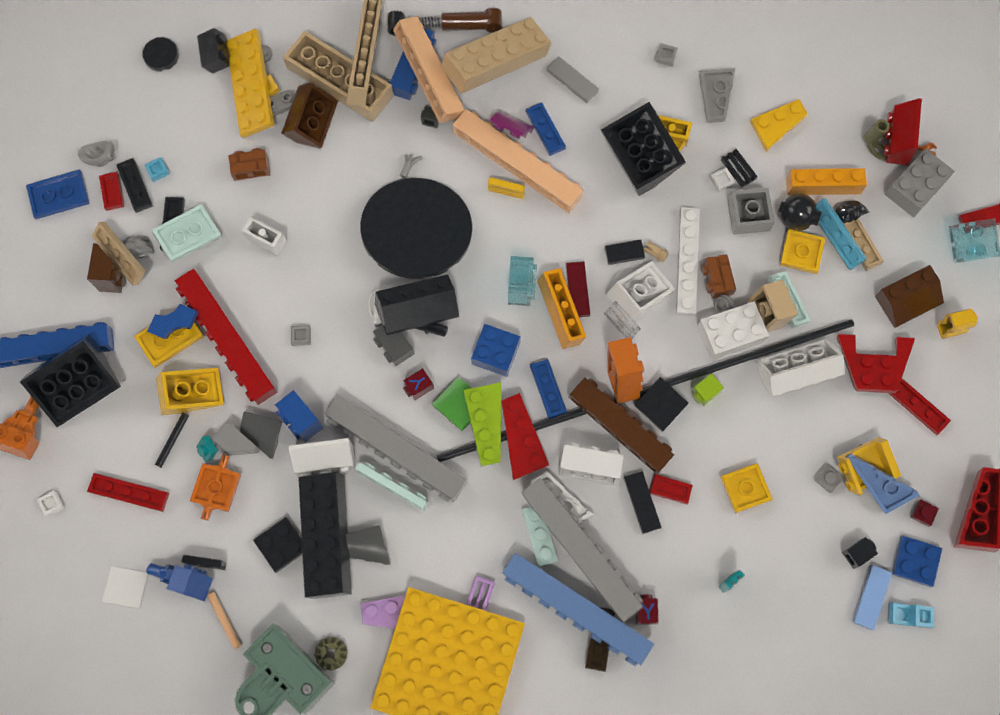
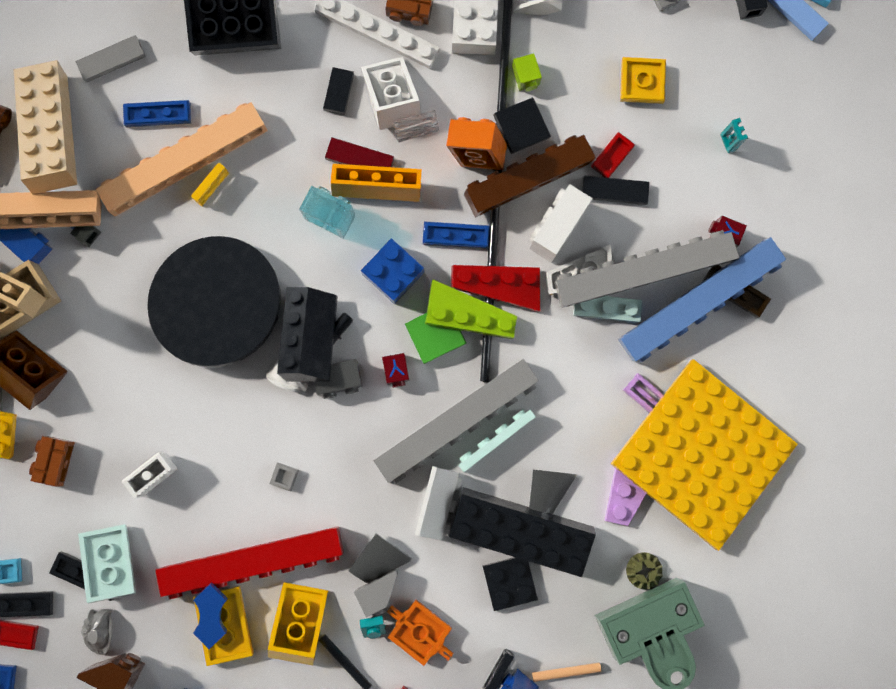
camera: 75 degrees left, 10 degrees up
tan plate [92,222,145,286] -> none
blue brick [275,390,323,443] -> none
light grey bar [400,154,422,178] -> none
magenta slope [490,111,534,139] -> none
tan pin [644,241,669,262] -> none
light grey plate [714,295,733,313] -> none

